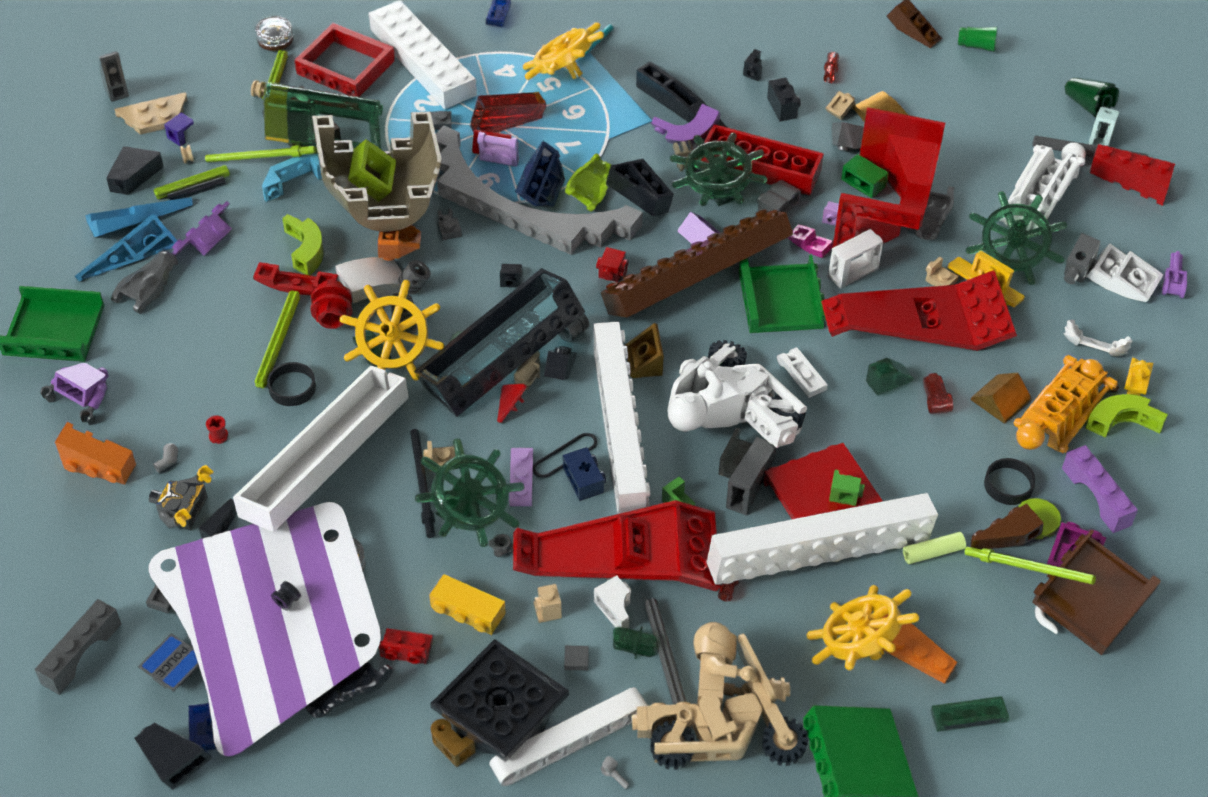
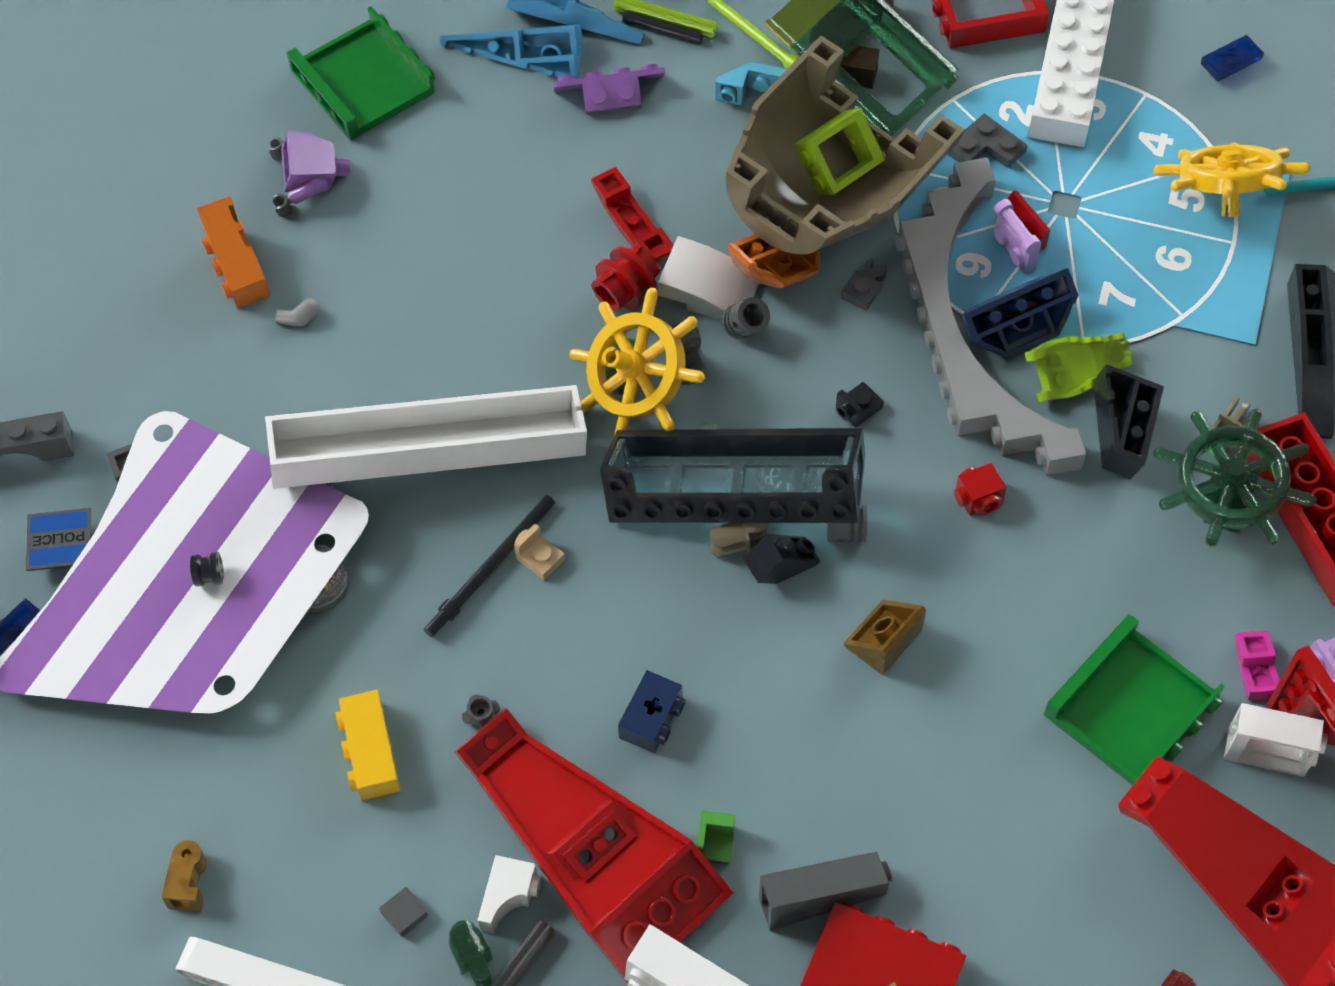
camera: 50 degrees right, 10 degrees up
dark grey animal [111,251,178,314] -> none
torso [149,465,214,530] -> none
black slope [199,499,237,539] -> none
red bush [206,415,228,444] -> none
lime axle [254,290,300,389] -> none
black tyre [267,362,316,406] -> none
lime arch [282,214,324,275] -> none
black animal [305,658,393,718] -> none
red bracket [379,628,433,664] -> none
clear green piece [415,438,524,547] -> none
black piece [430,639,569,762] -> none
clear red slope [470,92,546,133] -> none
red piece [497,384,527,423] -> none
lavender plate [509,448,533,506] -> none
black piece [533,433,597,478] -> none
tan brick [534,584,562,623] -> none
white brick [594,322,650,514] -> none
reddish brown brick [600,209,794,318] -> none
medium lavender arch [651,104,721,145] -> none
white piece [667,340,807,448] -> none
panel [678,212,720,244] -> none
clear smoke panel [718,428,752,478] -> none
dark grey brick [757,180,801,213] -> none
white plate [777,348,828,398] -> none
clear green slope [866,357,914,396] -> none

